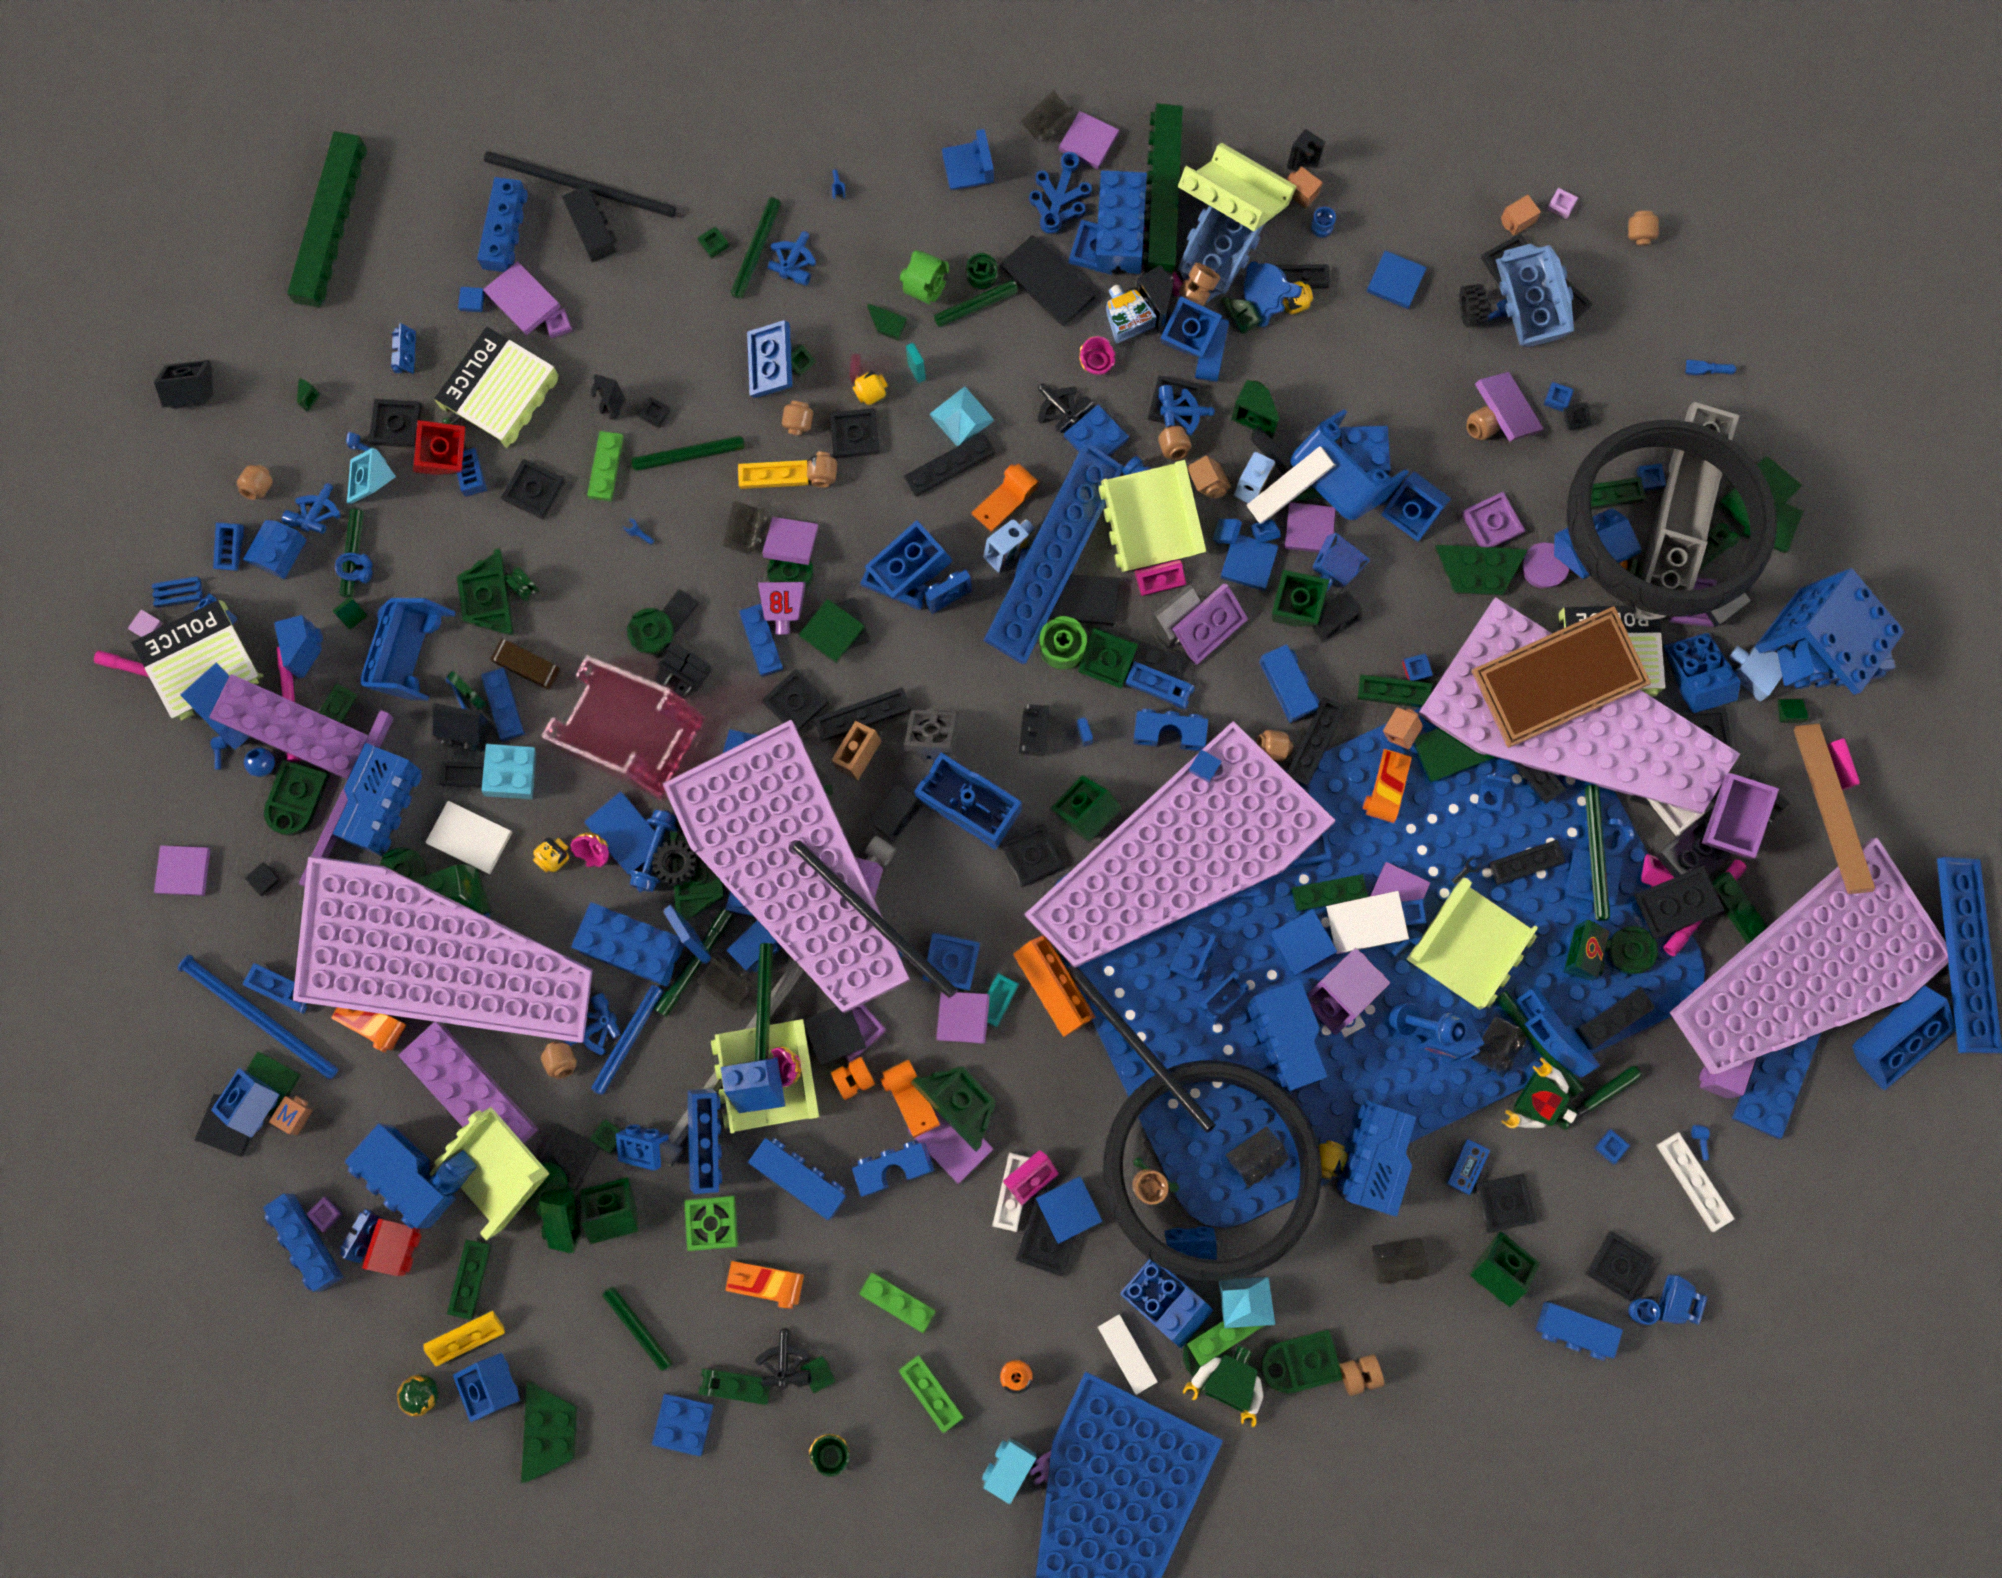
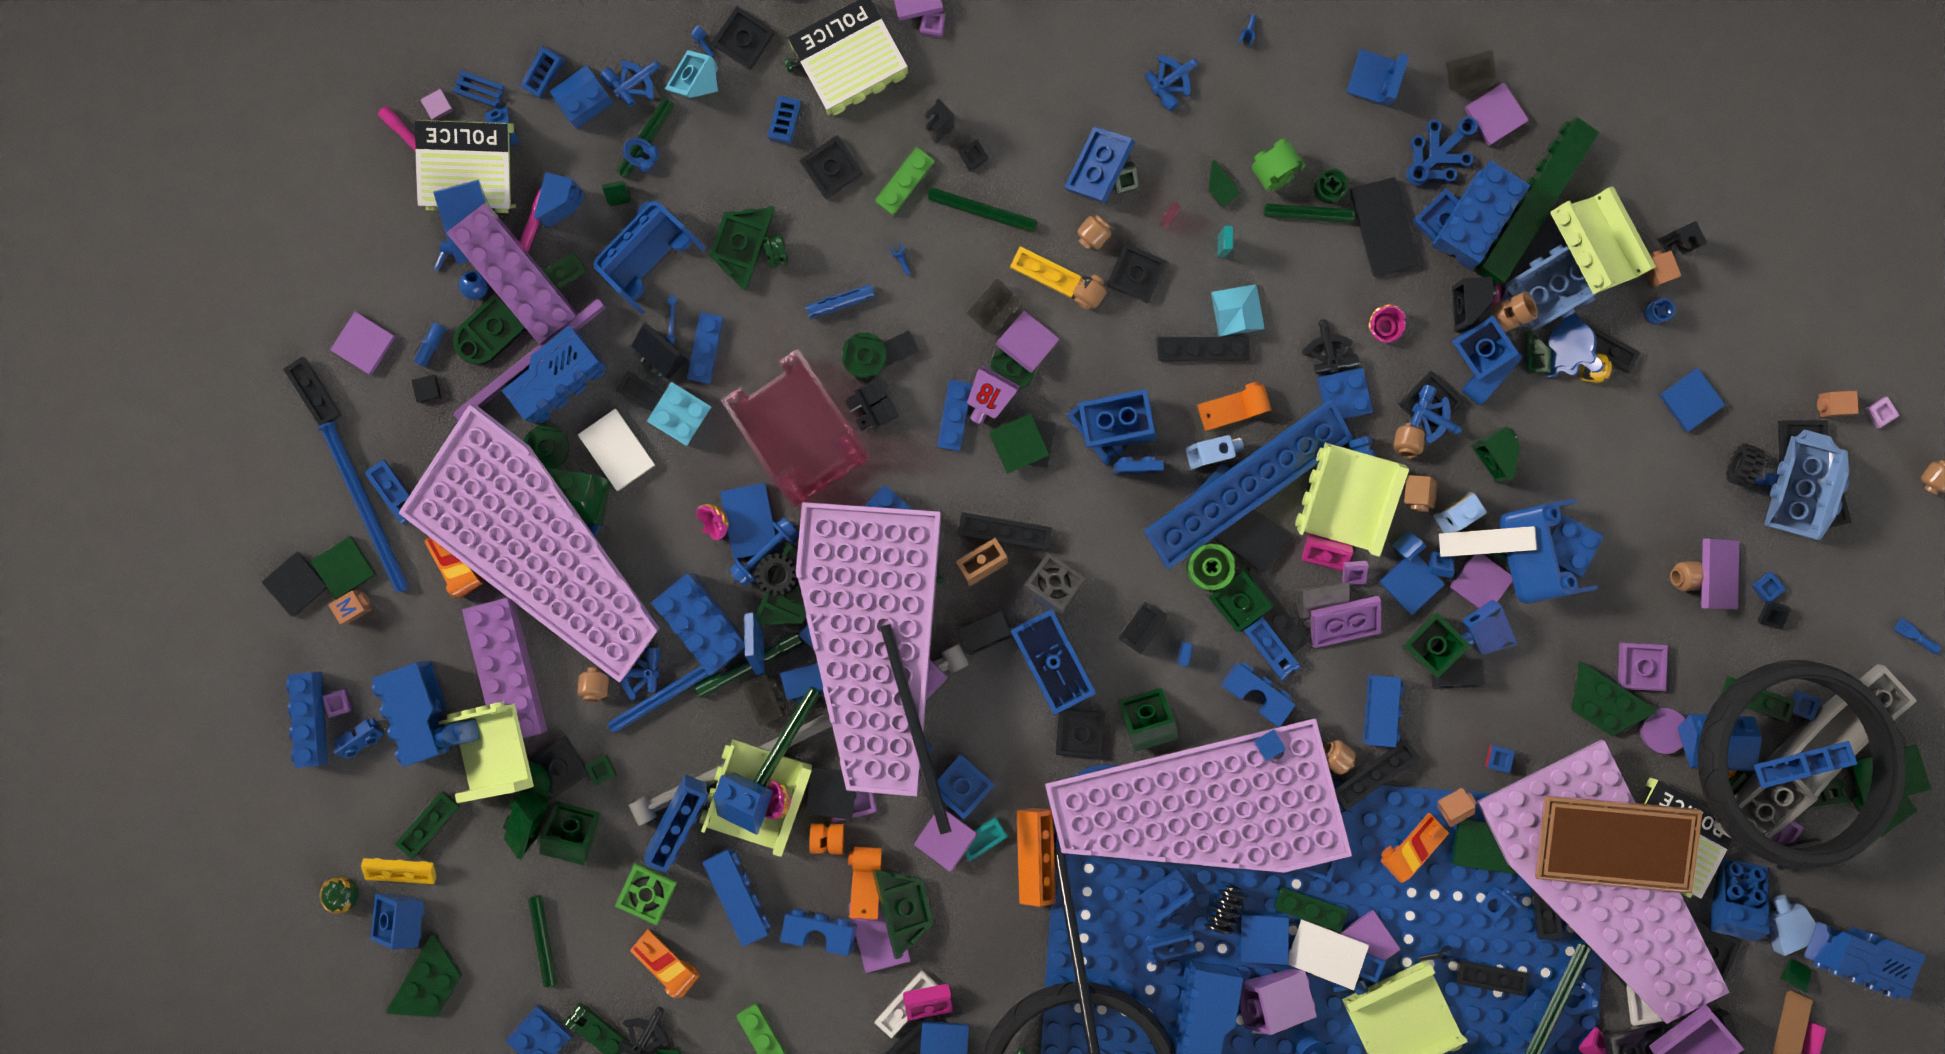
camera: 20 degrees right, 10 degrees up
blue slope [211,1068,279,1138] -> none
medium nougat head [237,465,273,500] -> none
red slope [362,1218,421,1276] -> none
red slope [413,420,465,475] -> none
dark green tile [447,670,486,710] -> none
dark brown beam [490,639,561,690] -> none
yellow head [533,837,569,873] -> none
blue bracket [616,1124,669,1171] -> none
dark green tile [697,226,729,259] -> none
dark green axle [731,197,781,299] -> none
black tile [761,669,829,731] -> none
yellow head [852,371,888,405] -> none
torso [1106,285,1157,344] -> none
black tile [1250,426,1293,475] -> none
dark green plate [1357,674,1432,708] -> none
blue slope [1381,472,1451,542] -> none
blue bracket [1754,568,1905,695] -> none
none -> black plate [283,356,342,426]
none -> blue axle [414,322,447,367]
none -> blue pin [805,284,875,319]
none -> black piece [1204,881,1248,934]
none -> medium lavender tile [1342,561,1369,585]
none -> blue slope [1753,741,1857,788]

